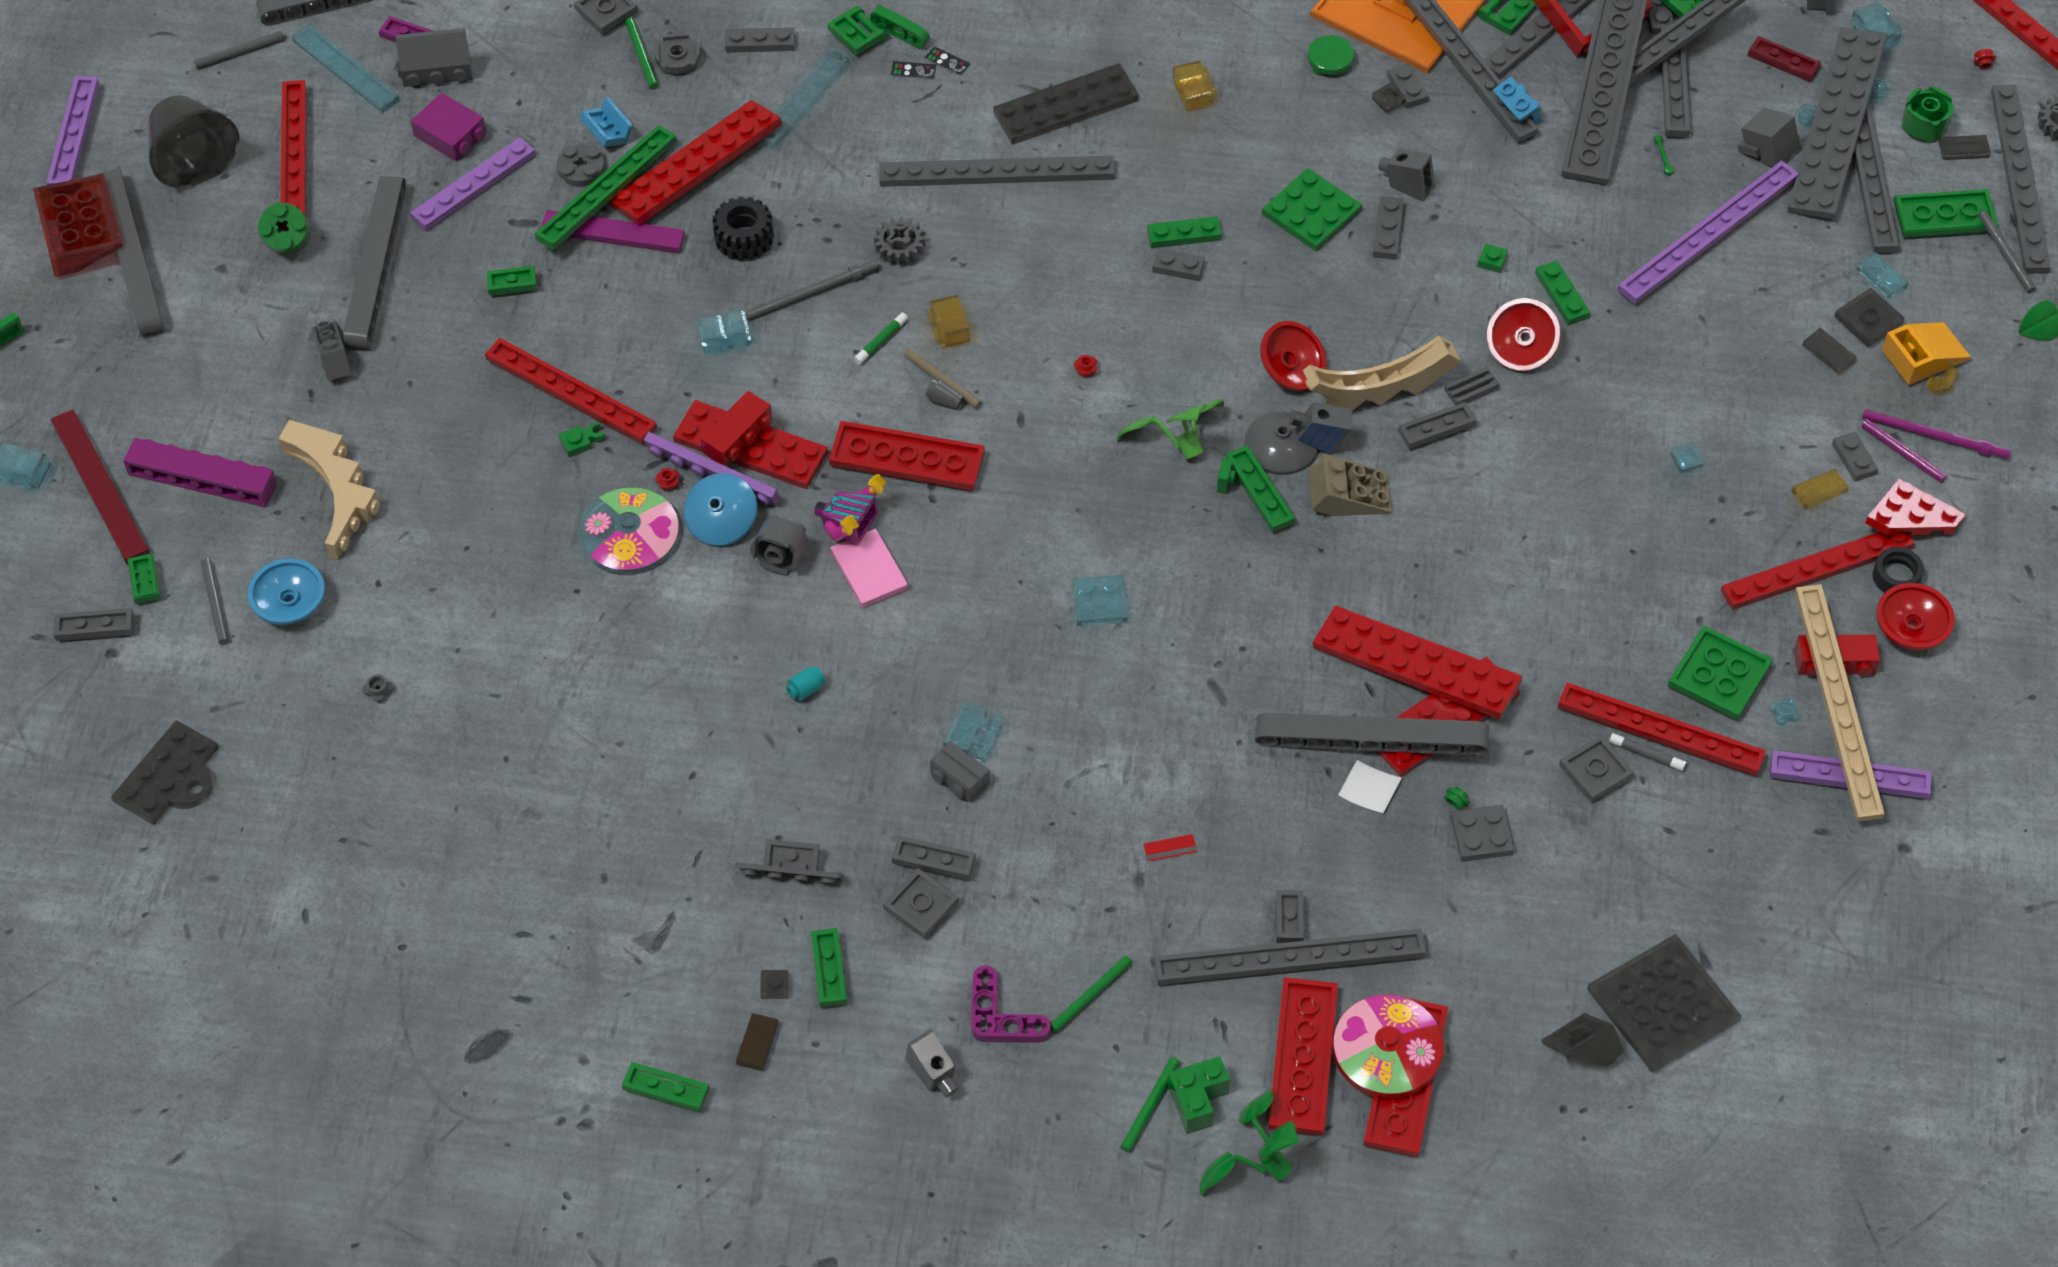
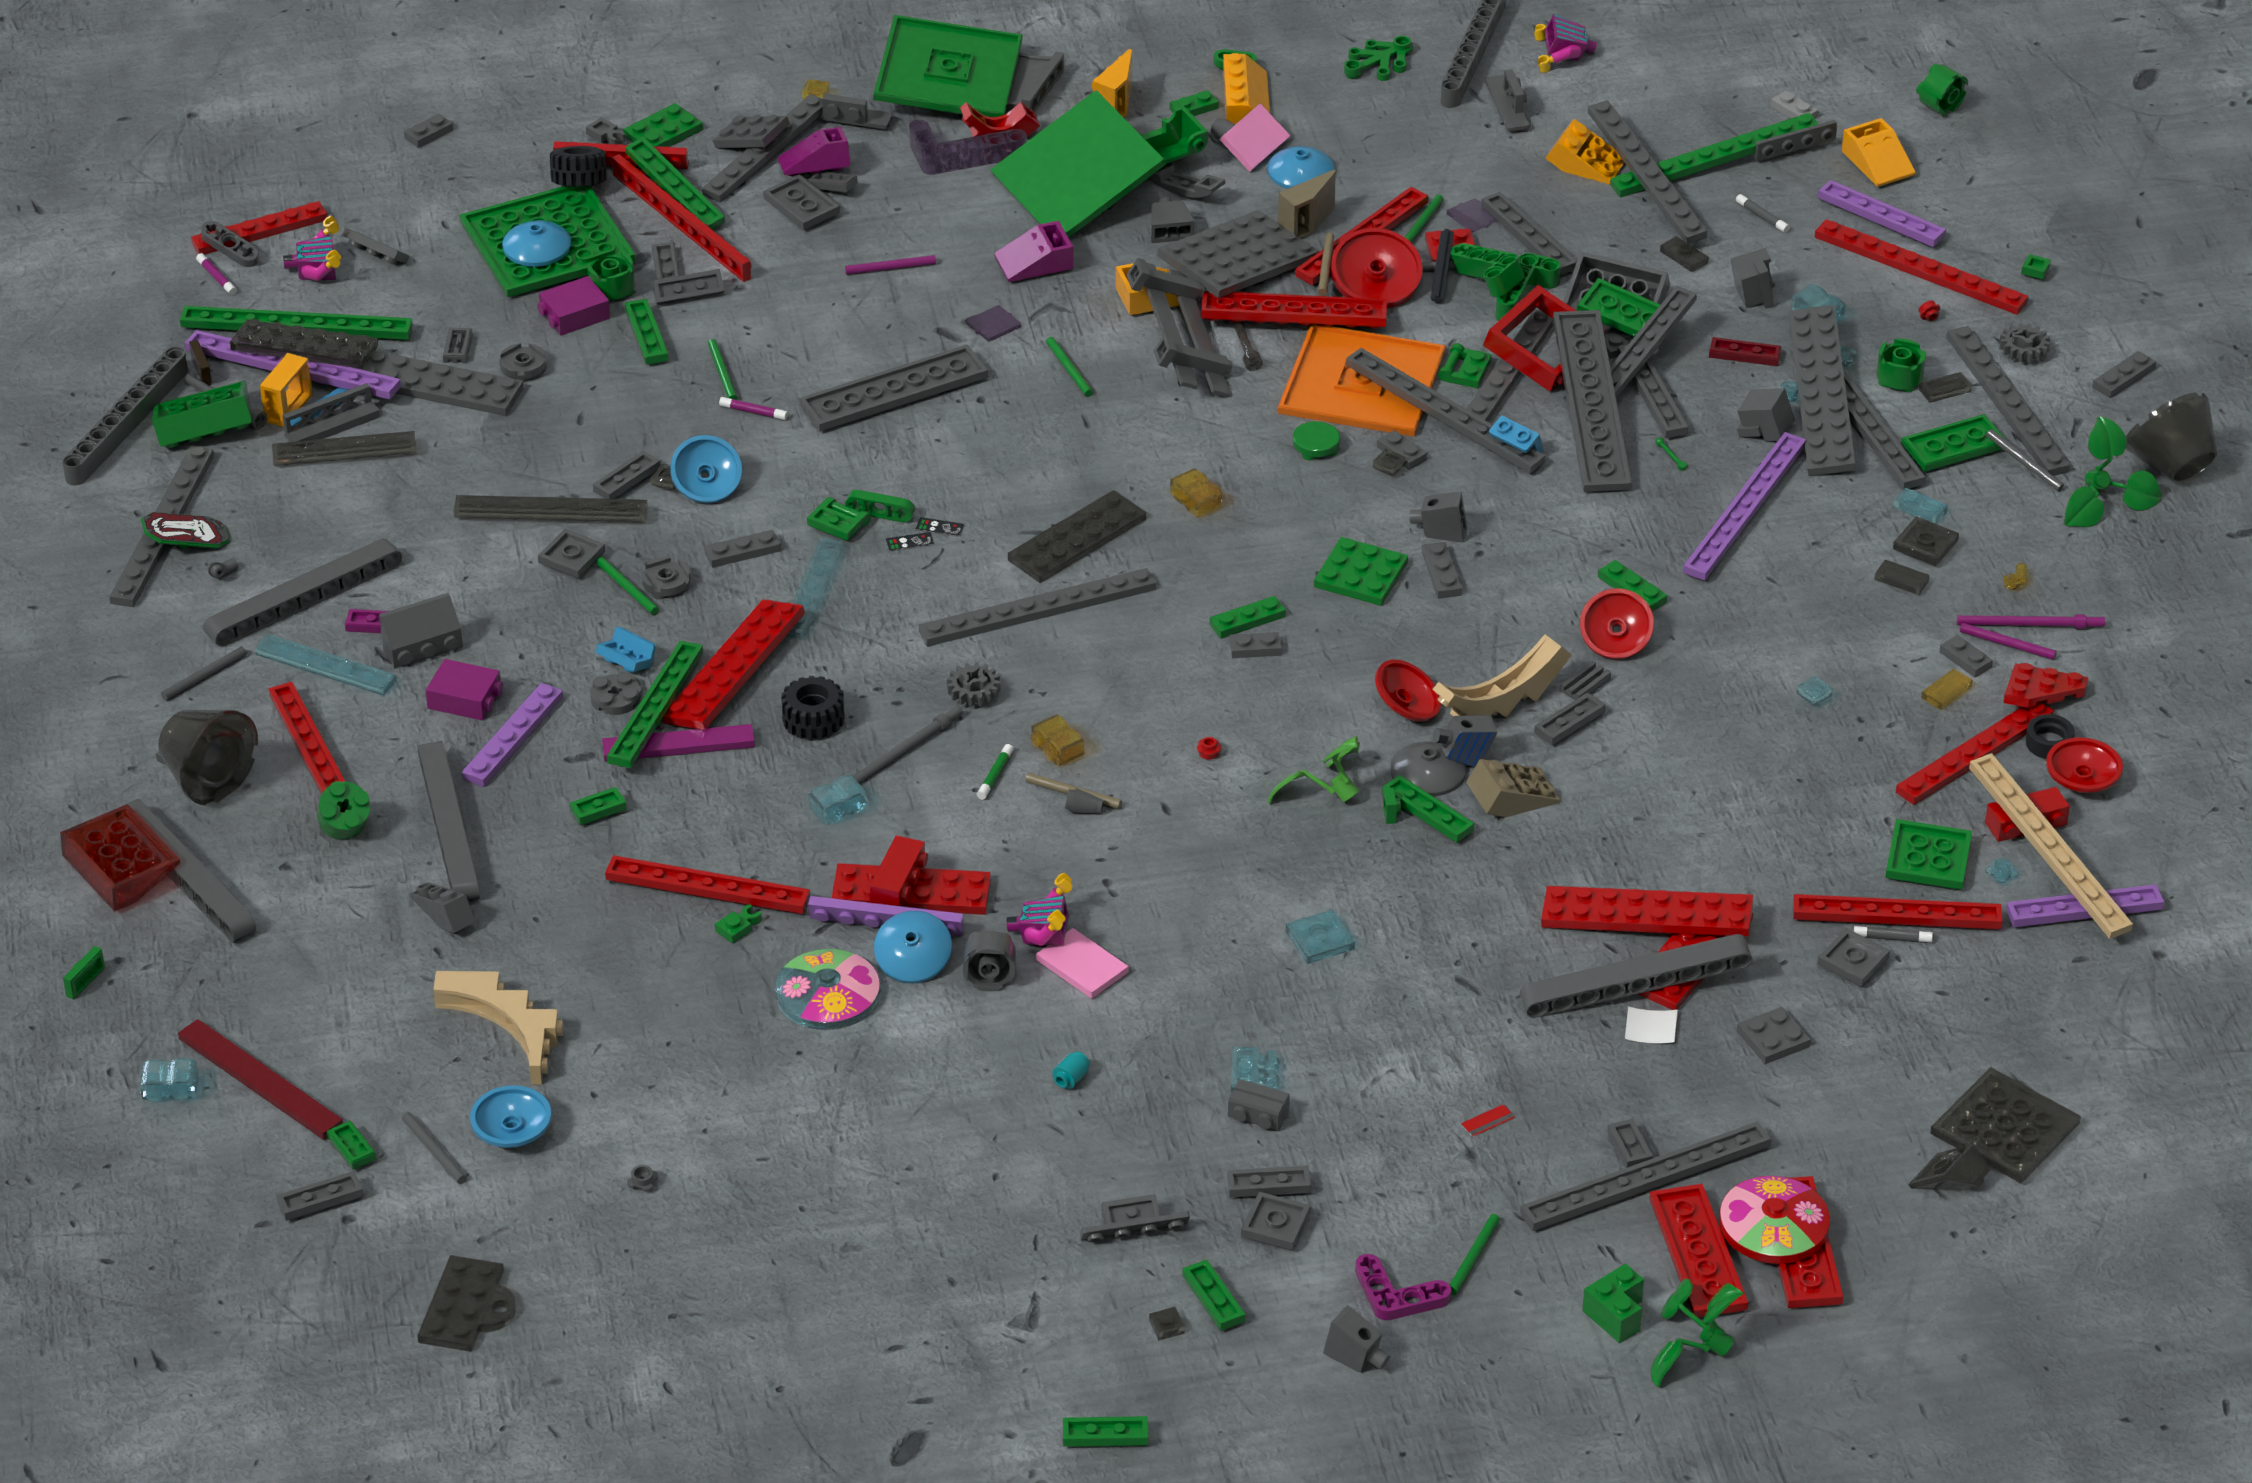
camera: 20 degrees left, 15 degrees down
medium lavender plate [46,76,99,190] -> none
magenta brick [123,438,277,508] -> none
red plate [655,468,680,491] -> none
dark brown tile [736,1013,779,1071] -> none
red plate [829,421,985,491] -> none
green bar [1120,1057,1180,1153] -> none
green plate [1444,787,1470,810] -> none
green plate [1477,243,1508,273] -> none
light orange slope [1882,322,1971,385] -> none

